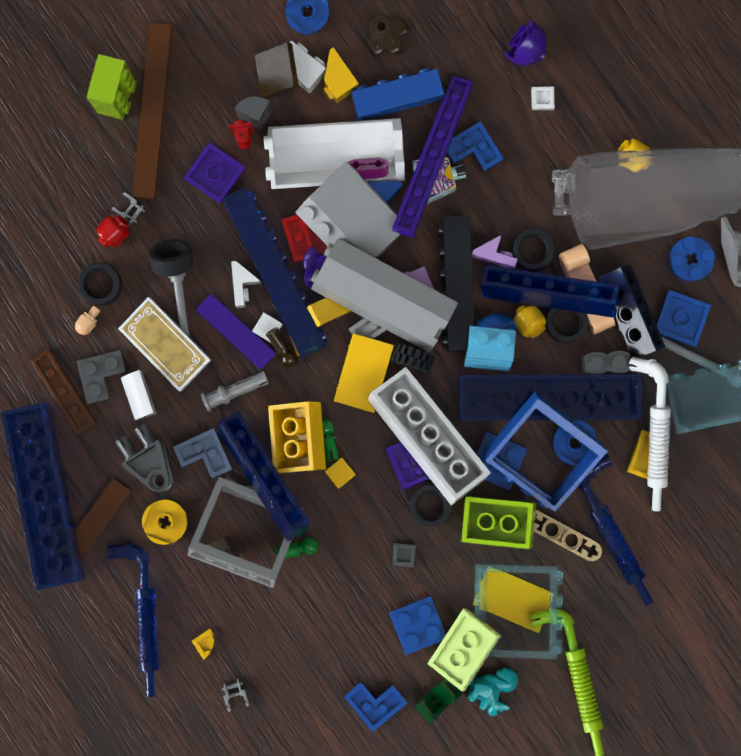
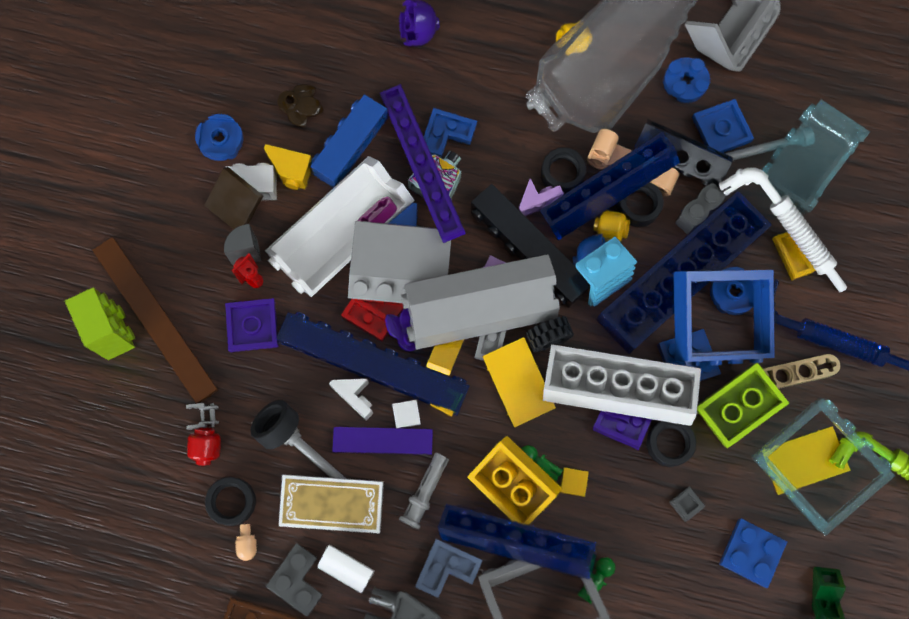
camera: 45 degrees left, 10 degrees down
dark brown pin [266,327,298,368] -> none
yellowish green tile [427,608,502,692] -> none
teal animal [467,667,518,716] -> none
white tile [531,87,554,110] -> none

